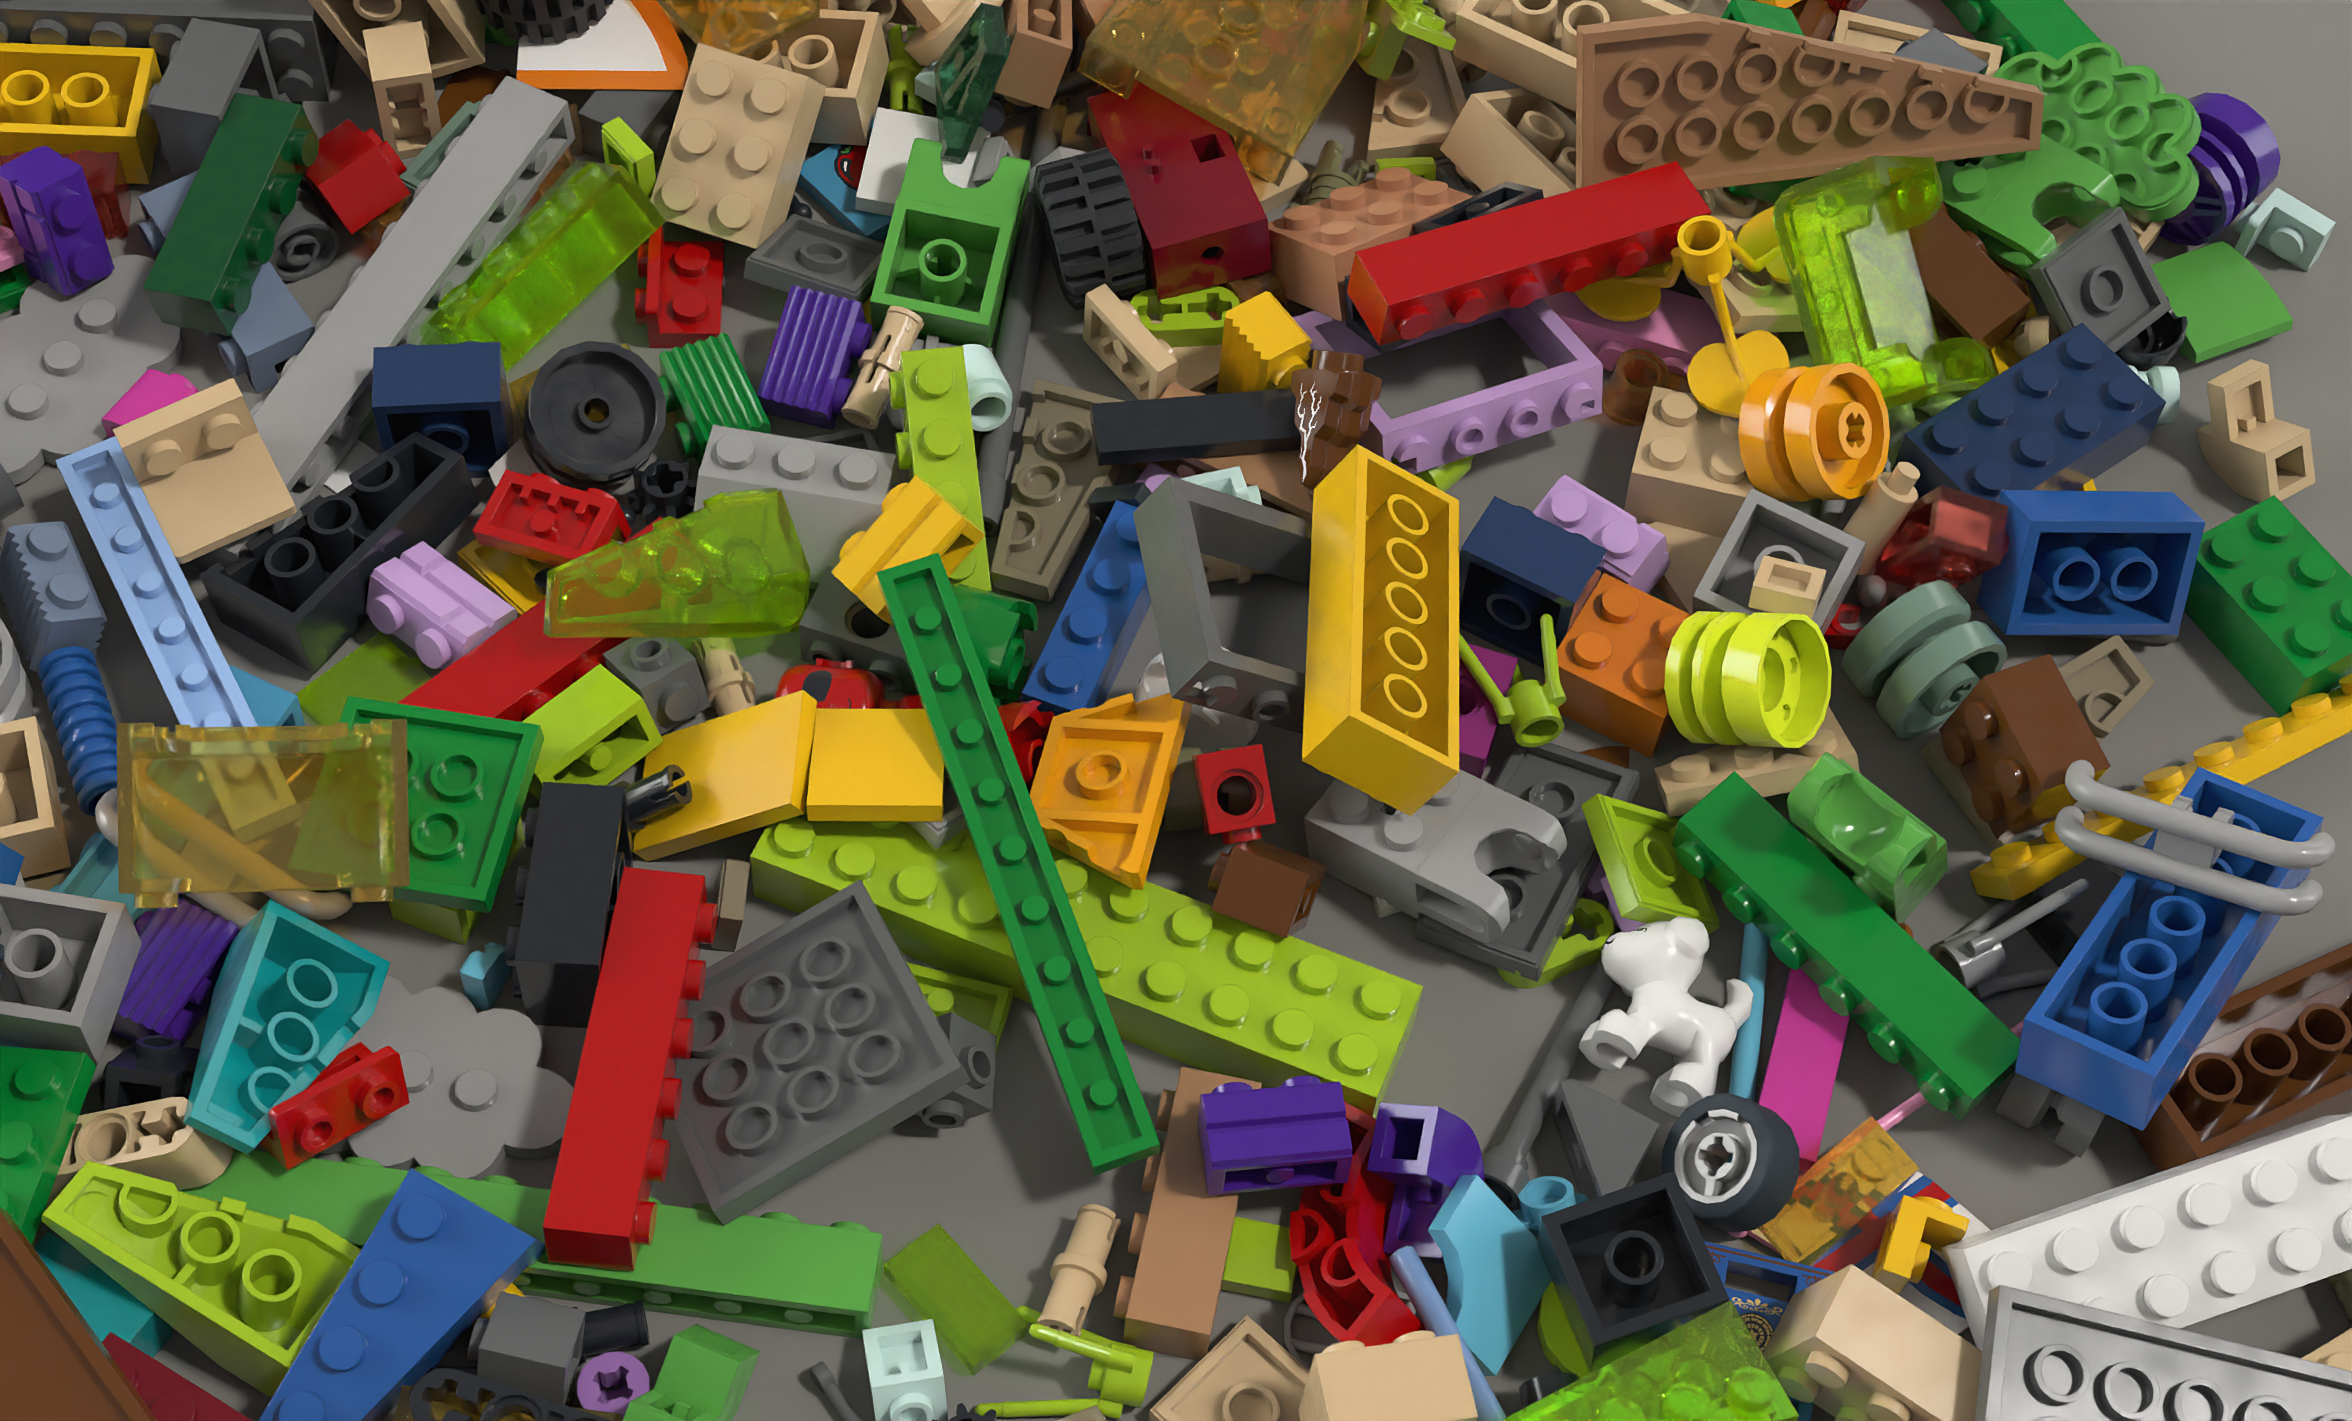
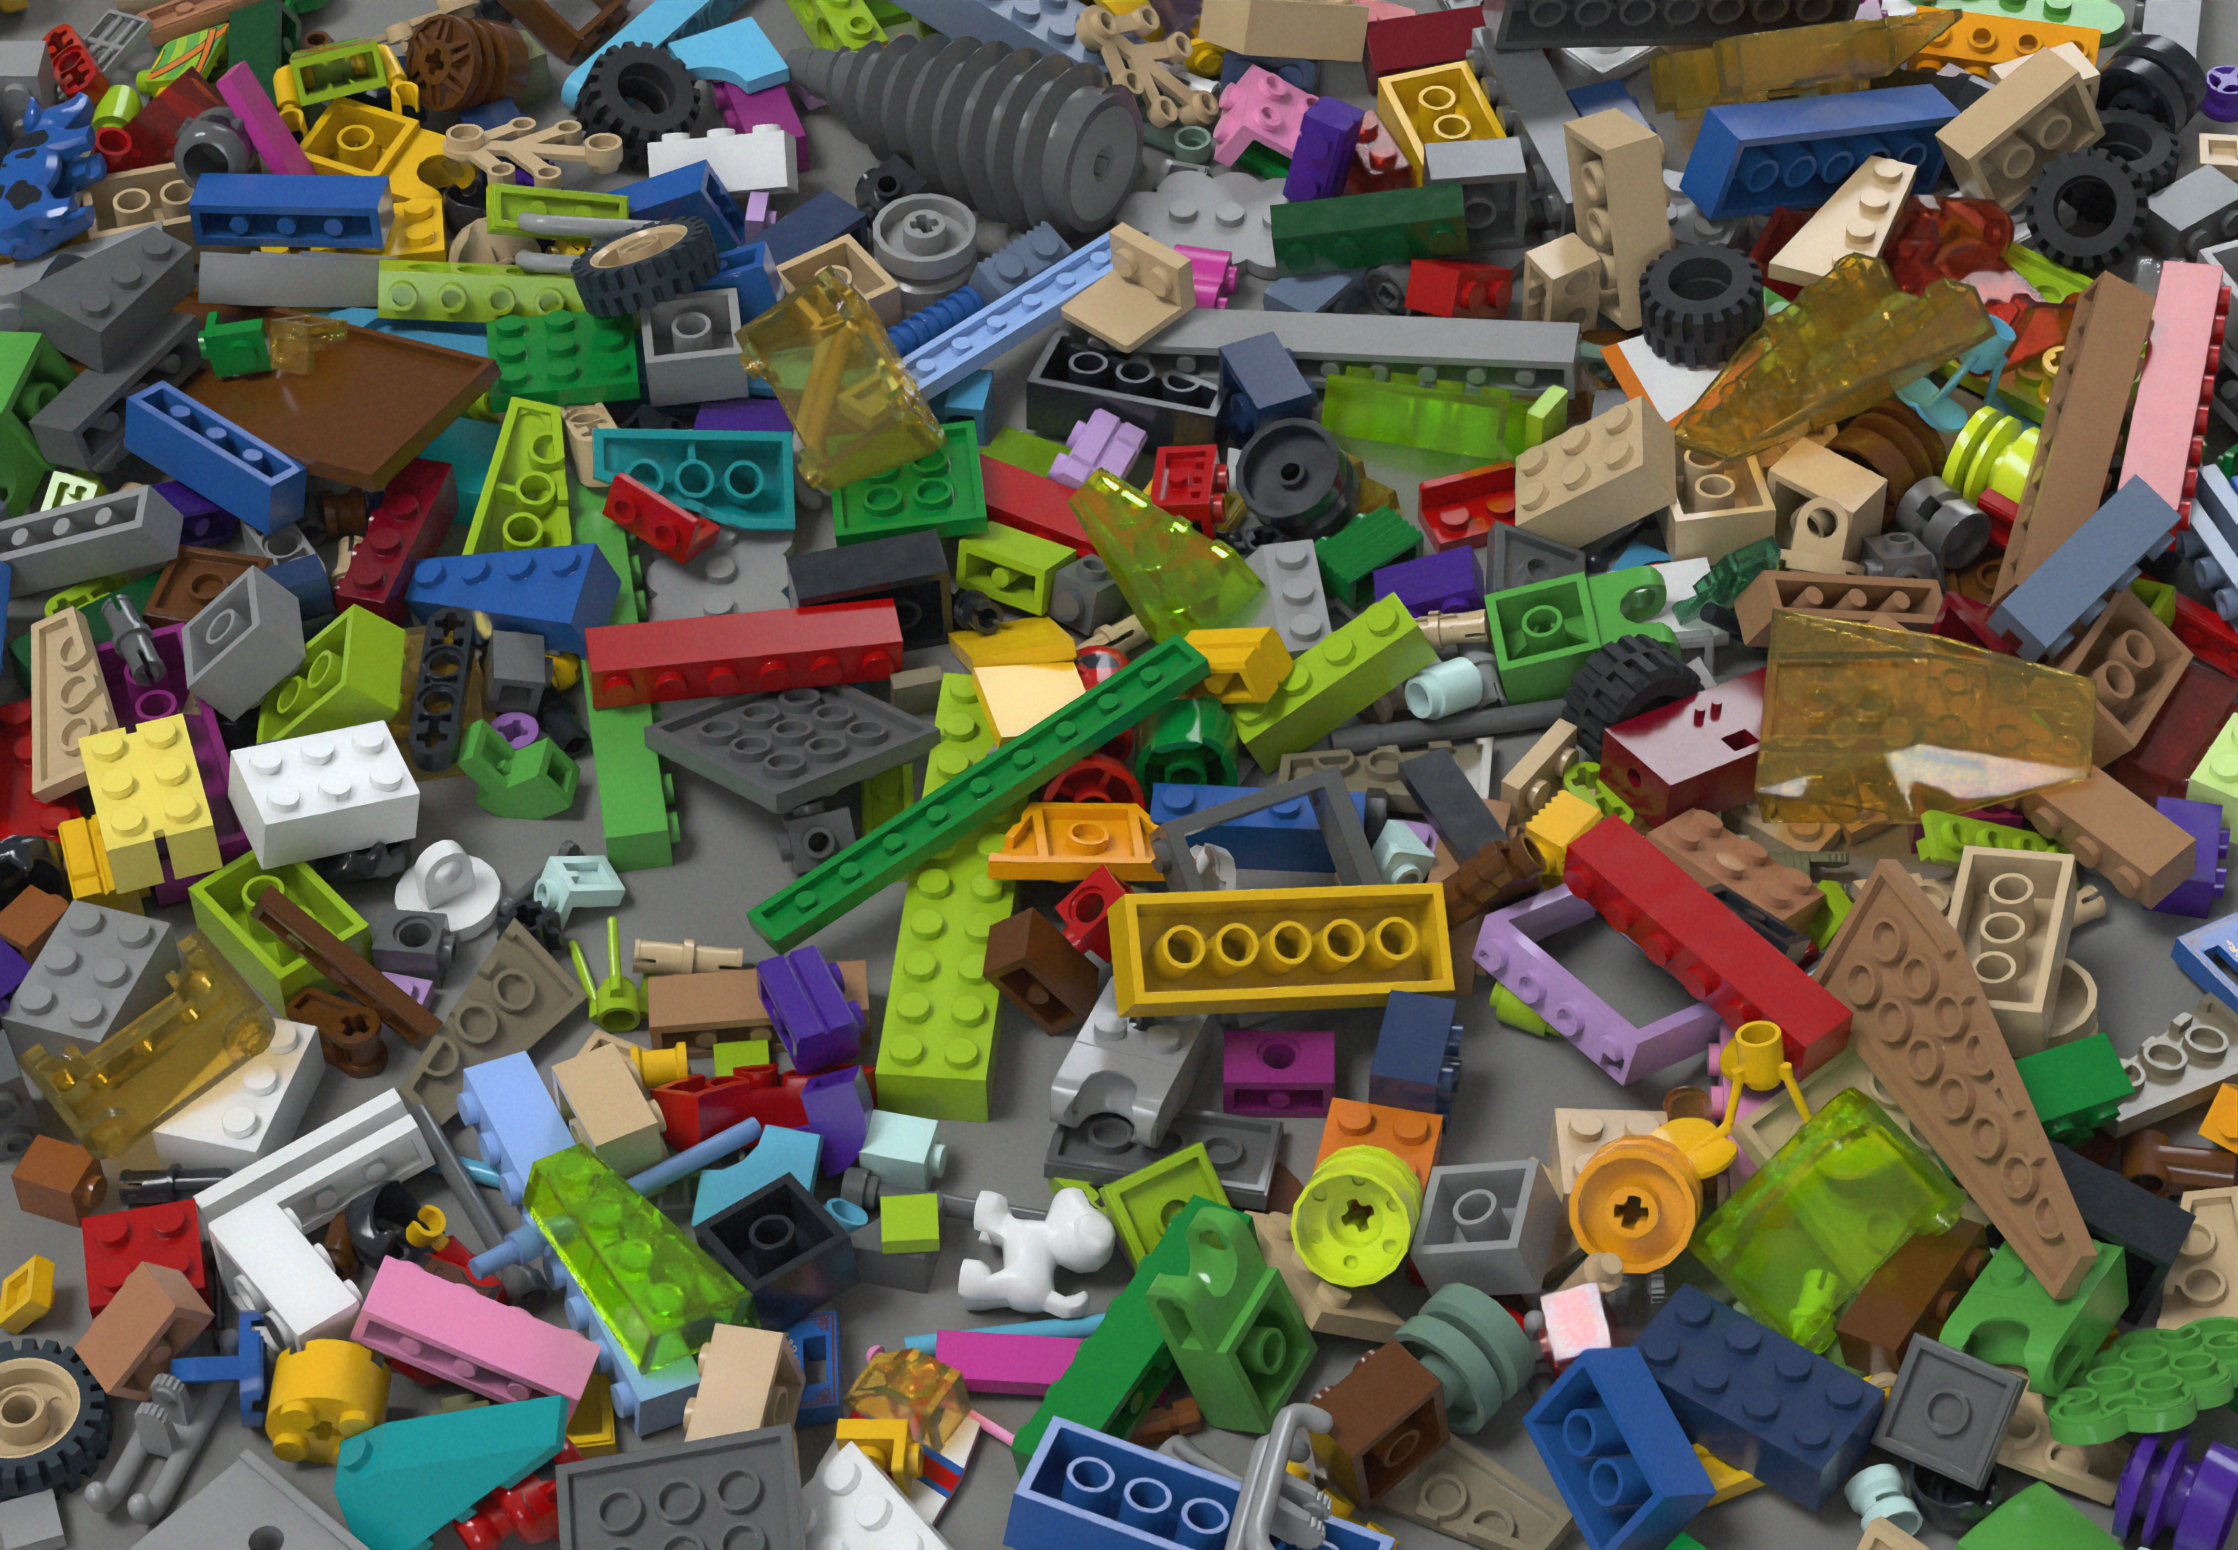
camera: 80 degrees right, 10 degrees down
clear neon green tile [884,1223,1029,1376] -> none
lime plant [1459,614,1567,747] -> none
lavender brick [1533,475,1670,594] -> none
wheel [1662,1093,1800,1233] -> none
tan plate [1748,555,1827,620] -> none
none -> yellow bush [630,1042,689,1094]
none -> light aqua brick [858,1109,947,1191]
none -> lime tile [880,1193,940,1254]

